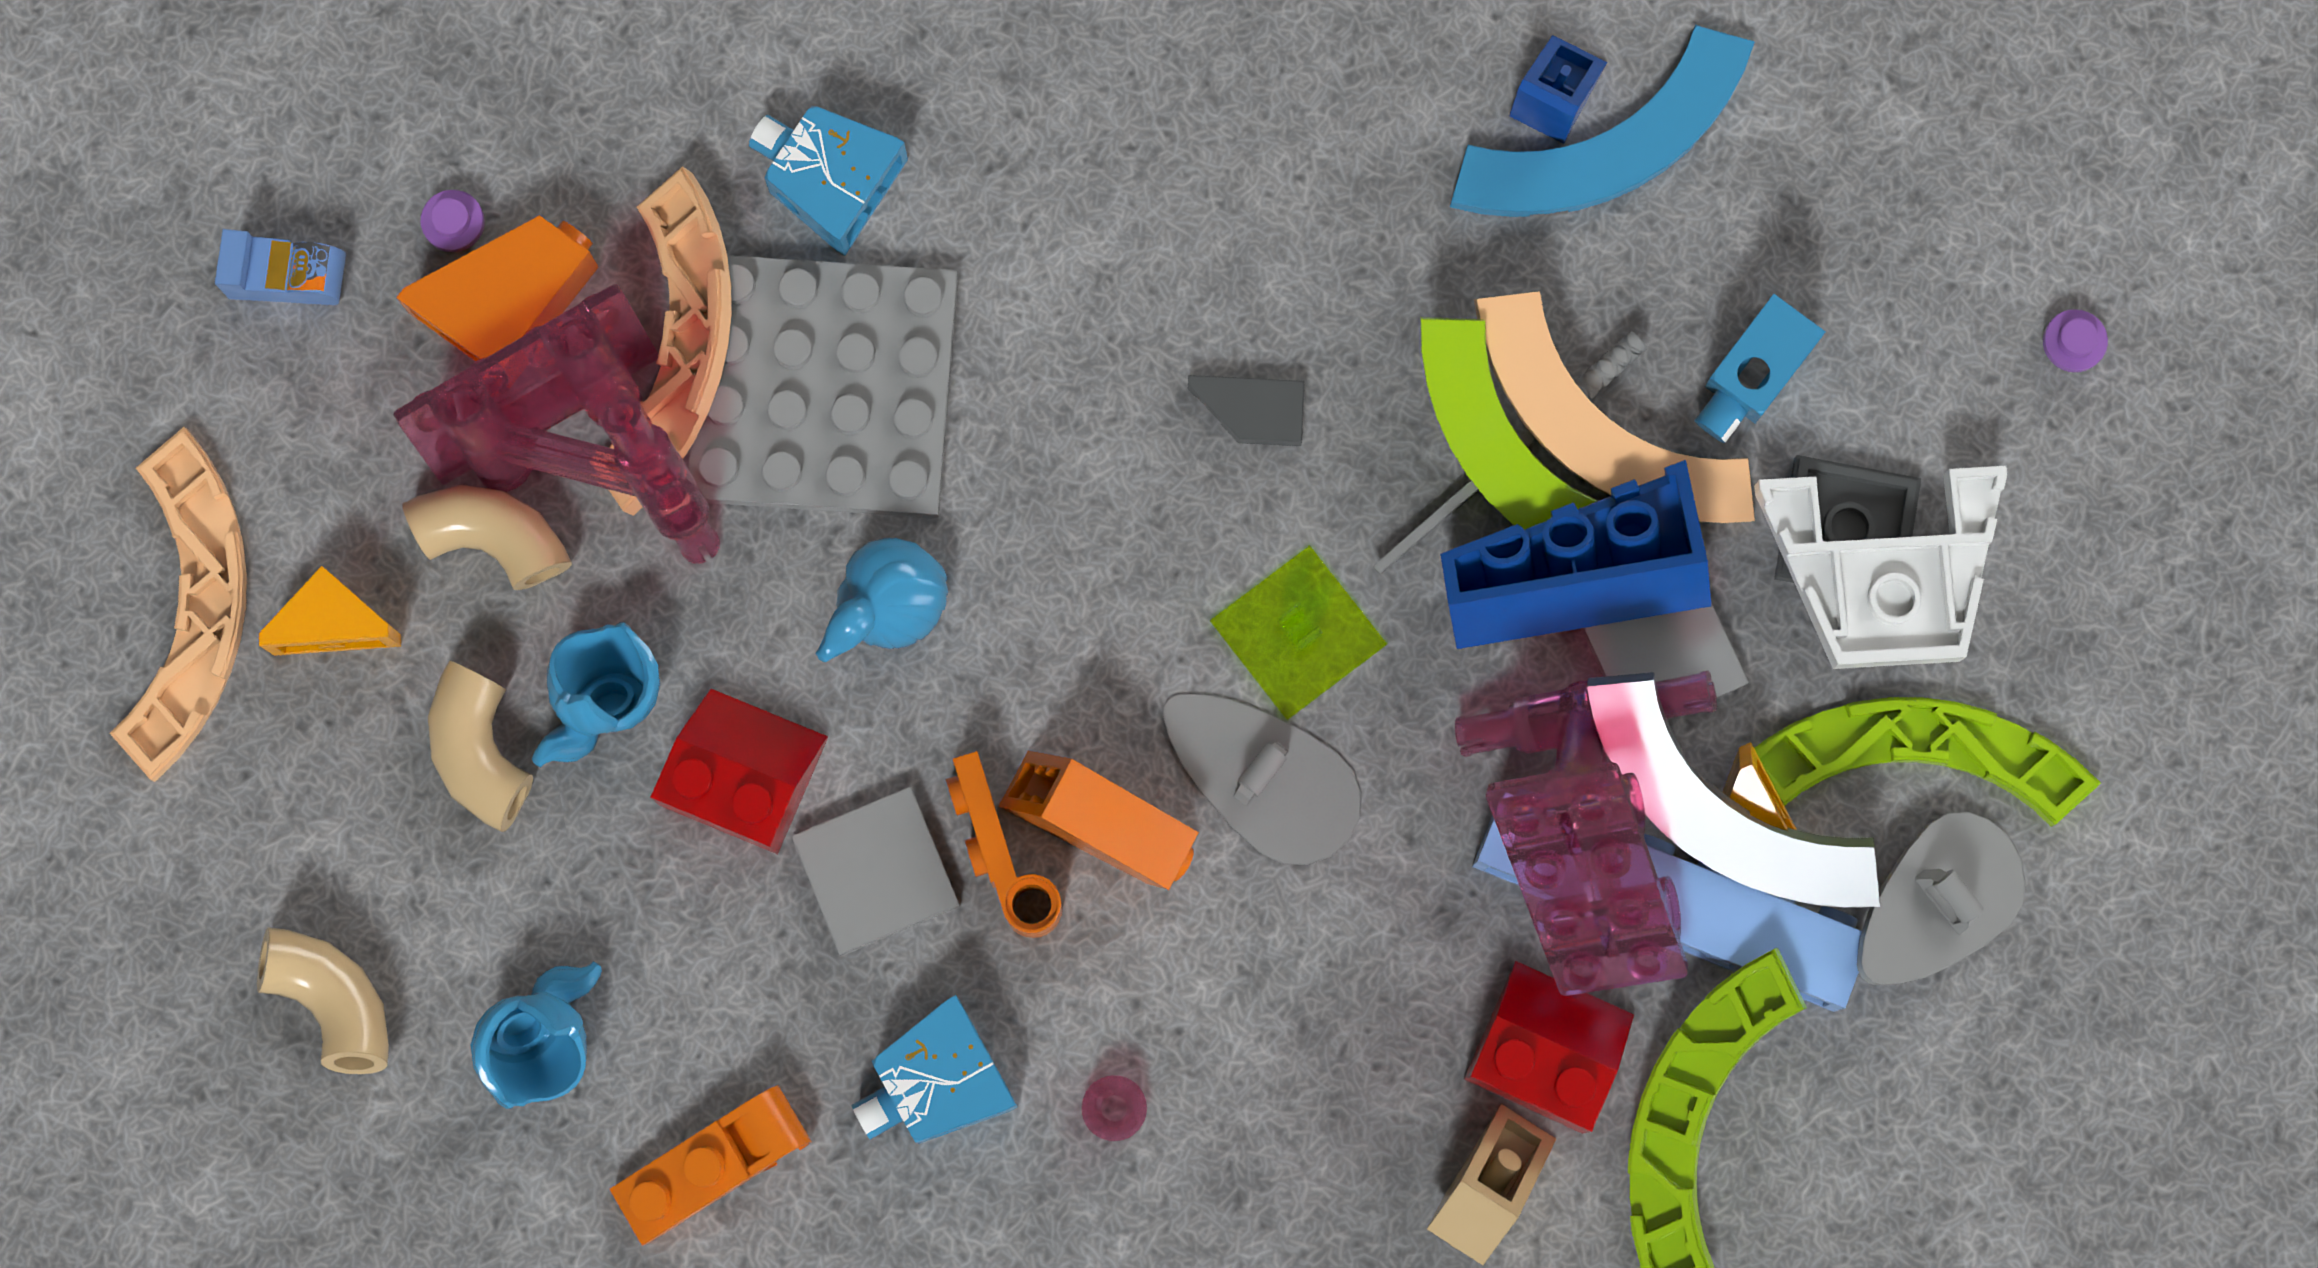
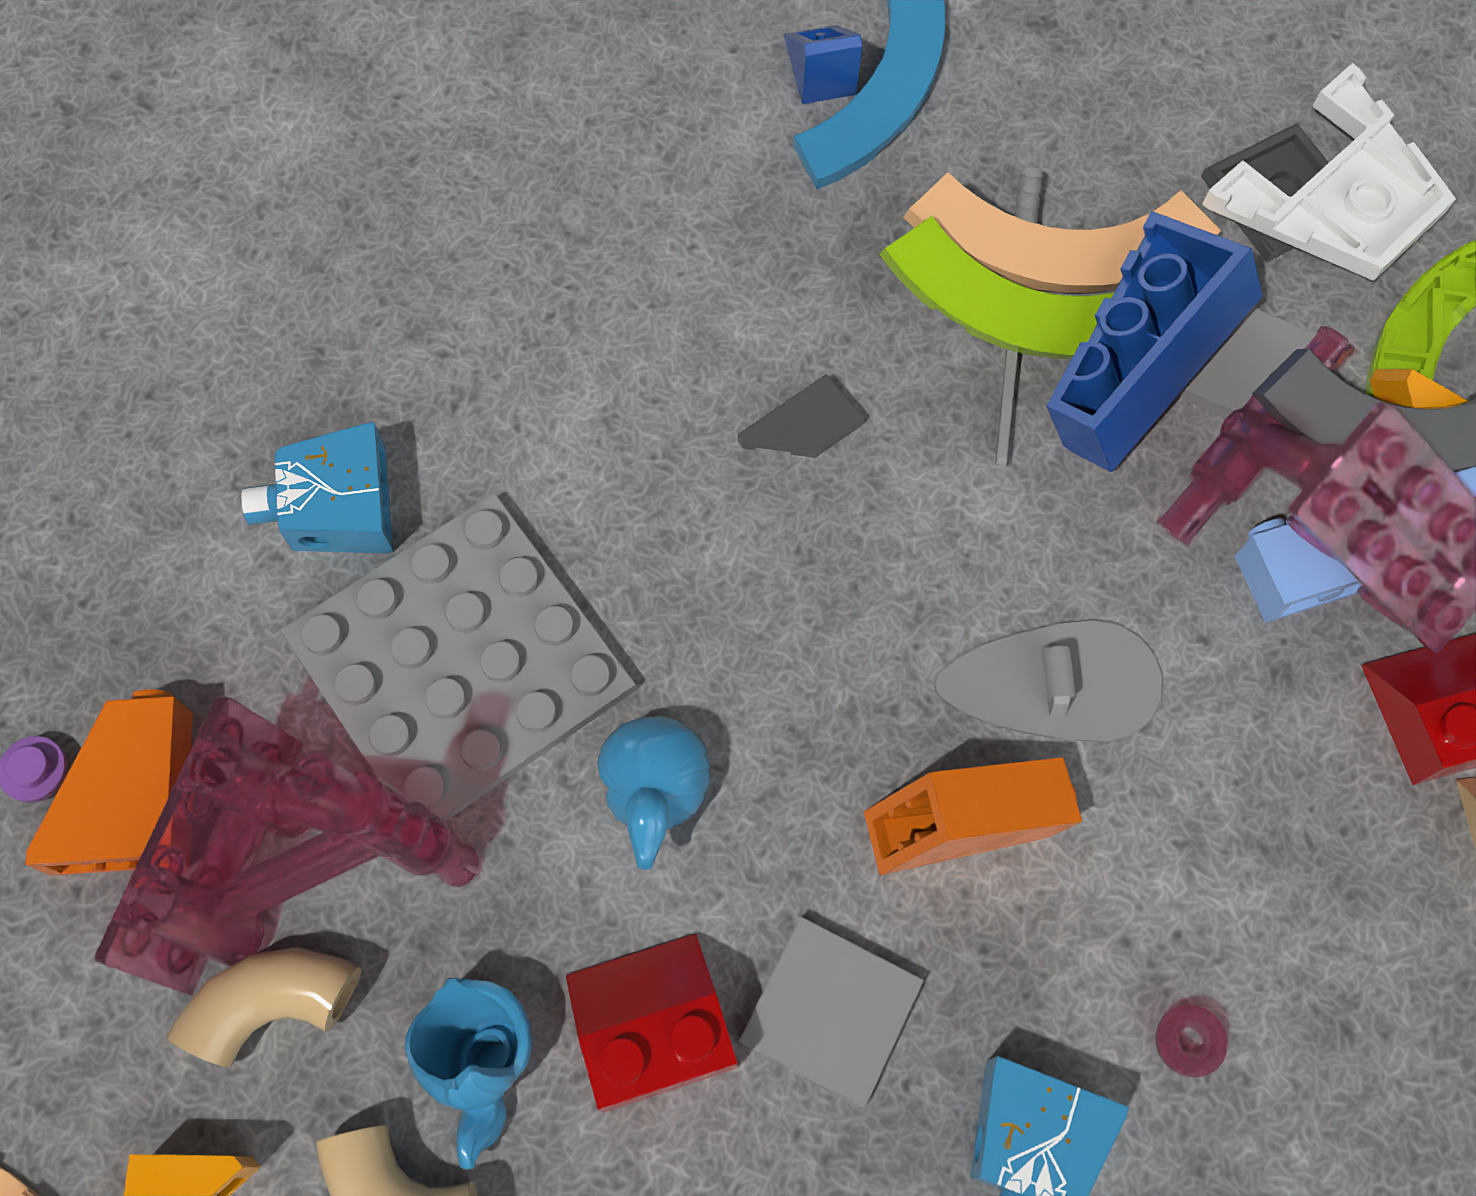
camera: 40 degrees left, 10 degrees down
light nougat tile [592,166,732,516] -> none
orange plate [946,751,1062,938] -> none
clear neon green piece [1210,545,1387,720] -> none
dark azure torso [1694,294,1826,443] -> none

